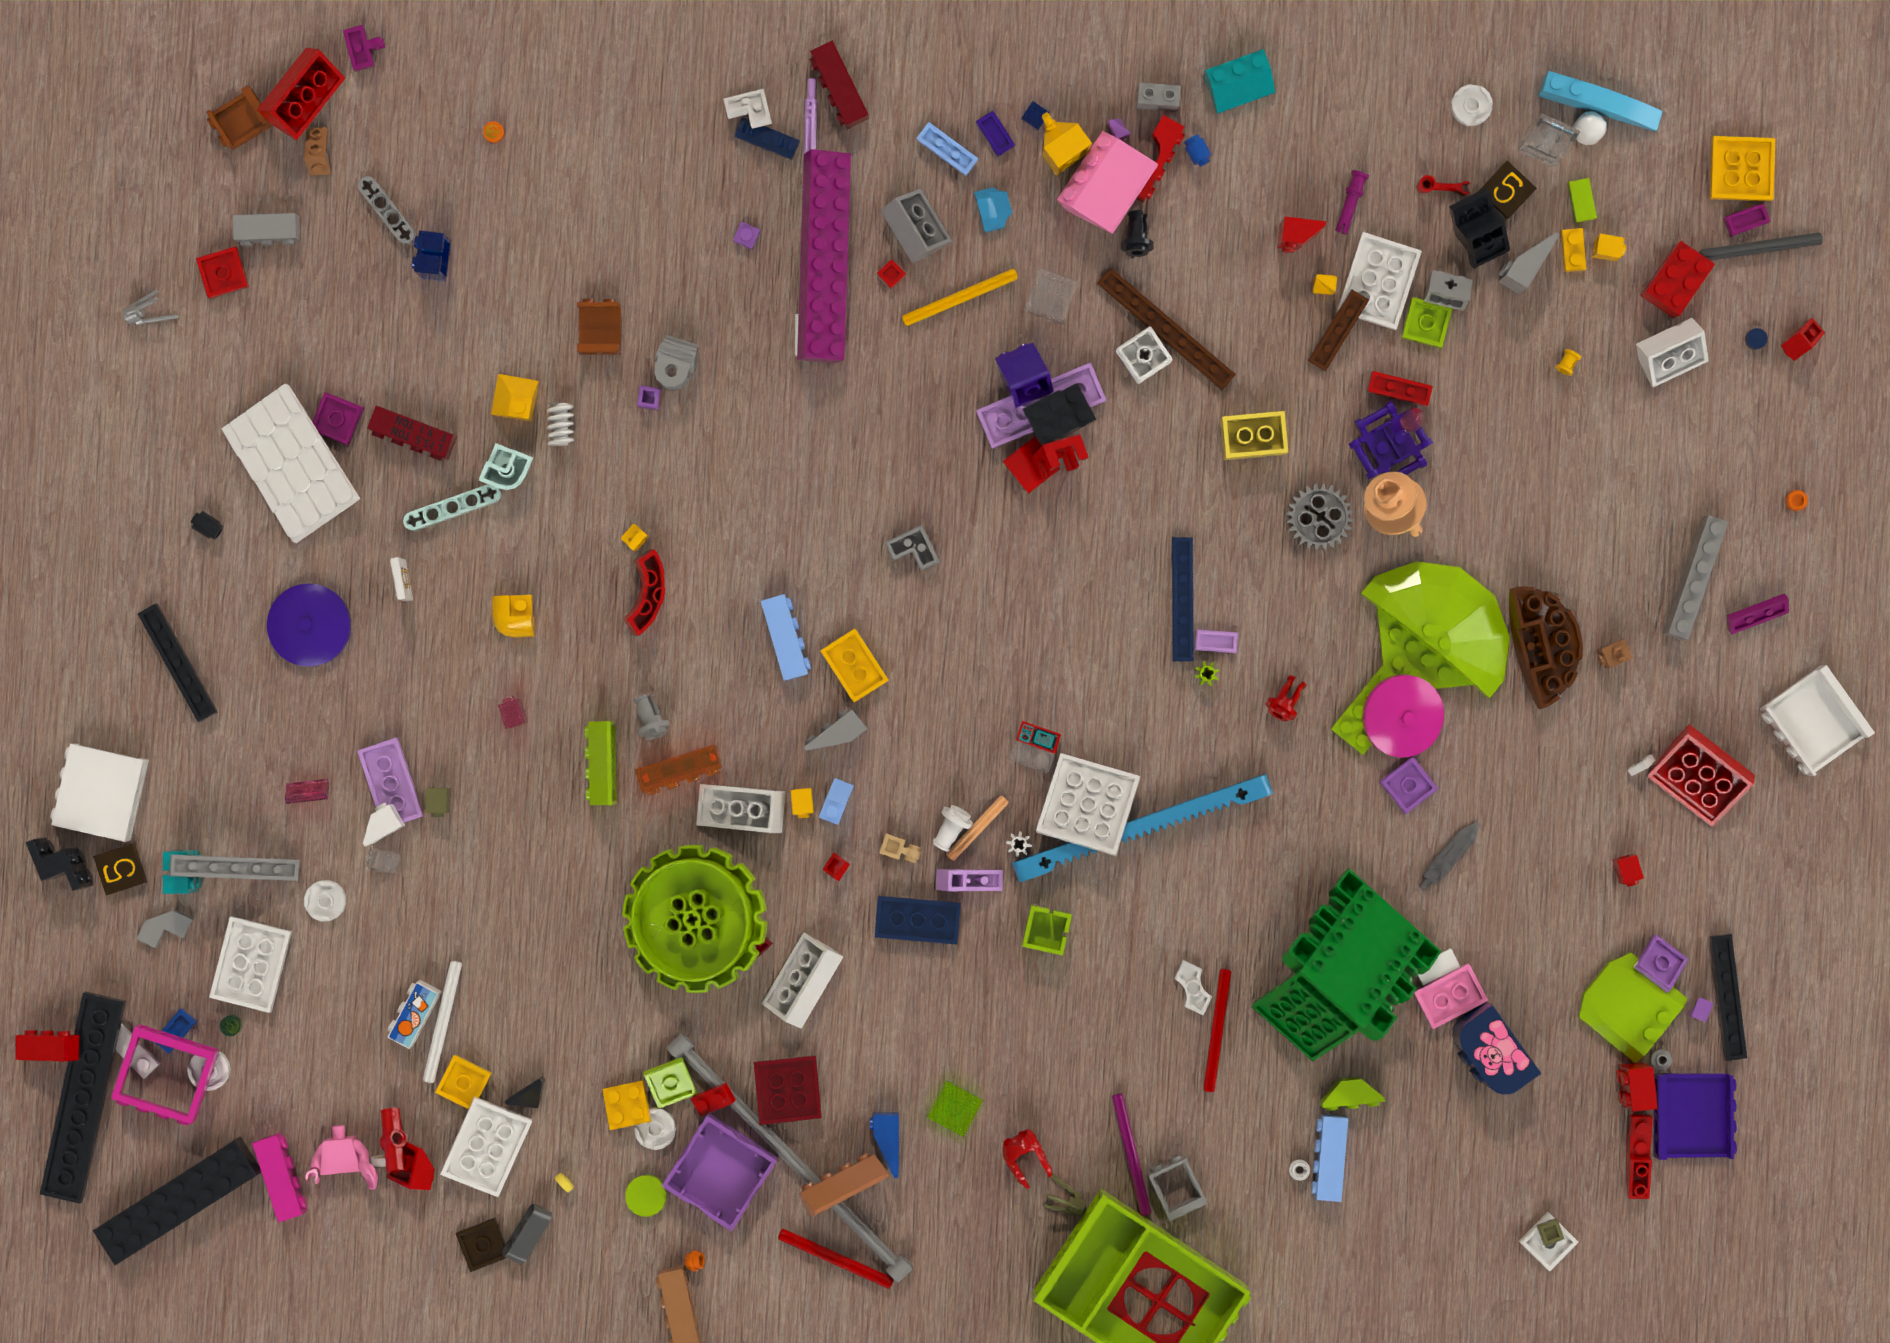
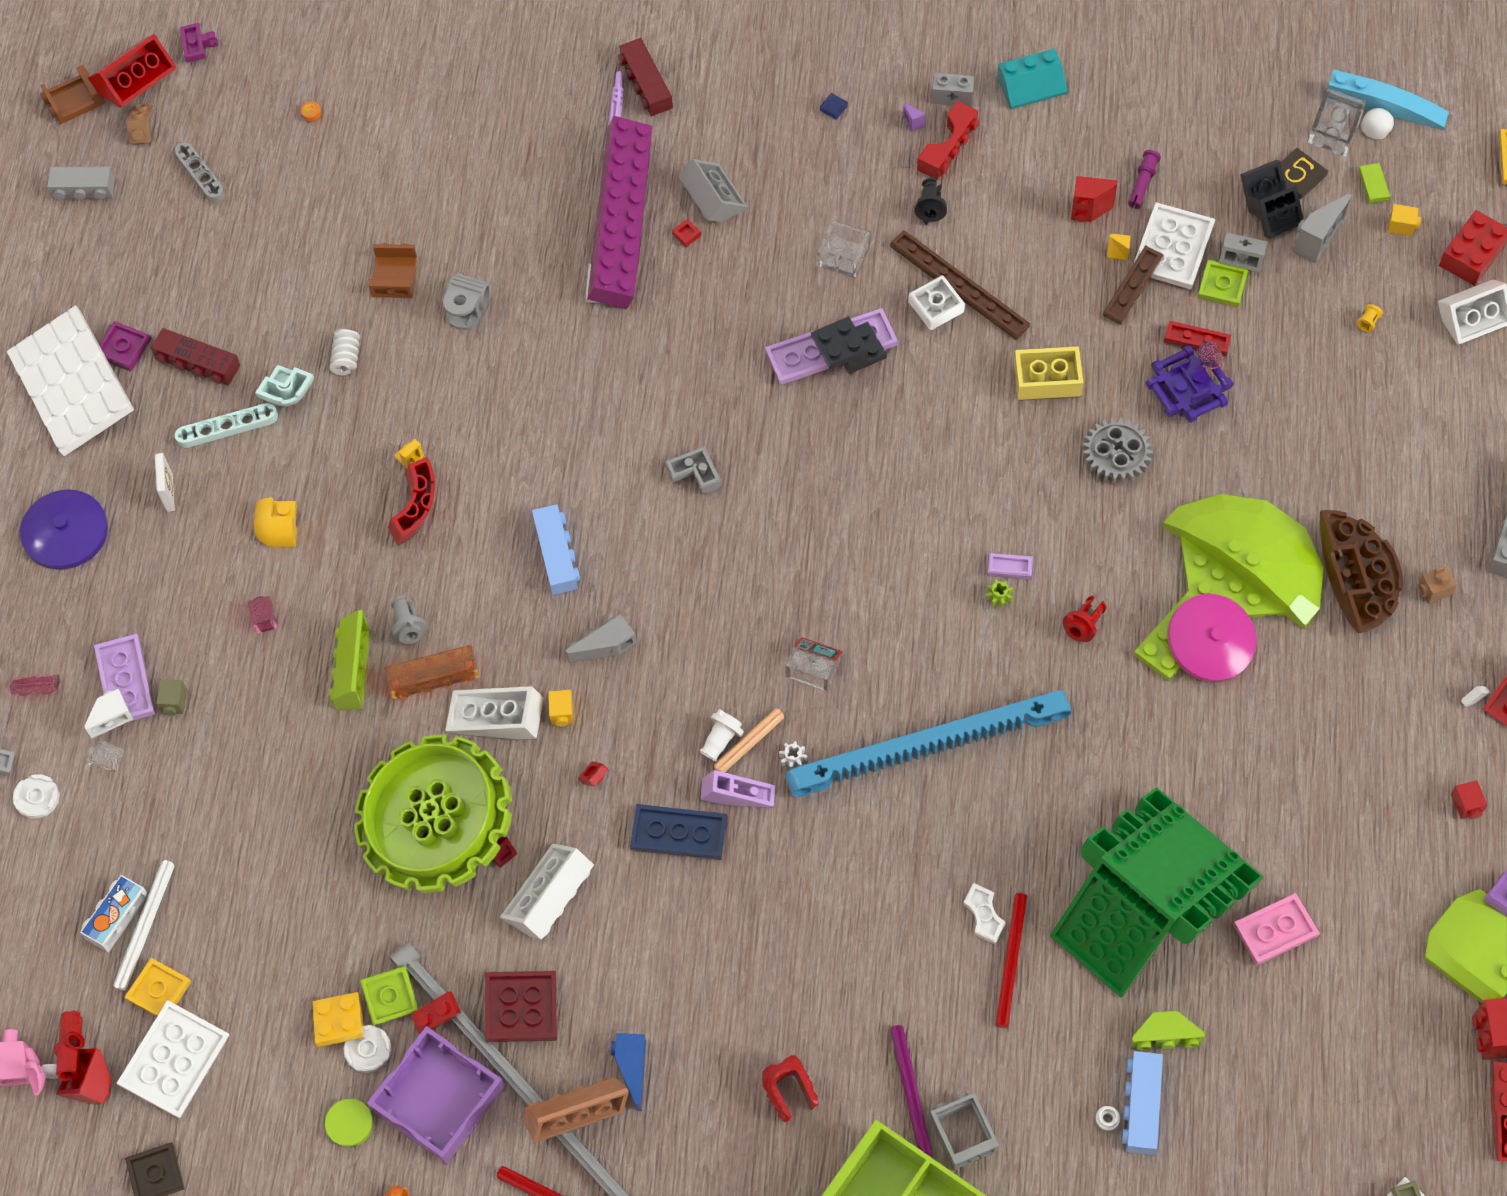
camera: 15 degrees right, 25 degrees down
red plate [196,246,249,299] -> none
clear blue piece [412,230,451,281] -> none
yellow slope [491,374,539,422] -> none
dark grey beam [502,1203,552,1265] -> none
black slope [504,1076,545,1108] -> none
light yellow tile [554,1173,574,1193] -> none
medium lavender slope [637,385,661,410] -> none
white plate [724,89,772,129] -> none
medium lavender plate [733,222,761,250] -> none
dark blue plate [734,117,800,160] -> none
light blue slope [819,778,854,825] -> none
yellow plate [820,628,889,703] -> none
tan plate [879,834,921,863] -> none
yellow axle [902,269,1018,326] -> none
light blue plate [916,122,978,176] -> none
clear neon green plate [927,1080,983,1137] -> none
dark azure slope [974,187,1012,233] -> none
dark purple tile [976,111,1015,157] -> none
dark purple slope [995,342,1054,408] -> none
red slope [1003,437,1060,494] -> none
lime piece [1021,904,1072,956] -> none
red panel [1031,434,1089,480] -> none
white plate [1036,753,1140,856] -> none
yellow piece [1042,113,1092,176] -> none
olive plant [1042,1173,1086,1216] -> none
bright pink slope [1057,131,1158,234] -> none
dark blue tile [1171,537,1194,662] -> none
blue brick [1184,134,1212,167] -> none
light nougat piece [1364,472,1427,537] -> none
medium lavender tile [1379,756,1438,814] -> none
red brick [1416,175,1470,196] -> none
flat silver piece [1418,822,1480,891] -> none
white tile [1418,948,1460,986] -> none
white tile [1451,84,1493,126] -> none
dark blue brick [1452,1002,1542,1095] -> none
yellow plate [1560,228,1586,272] -> none

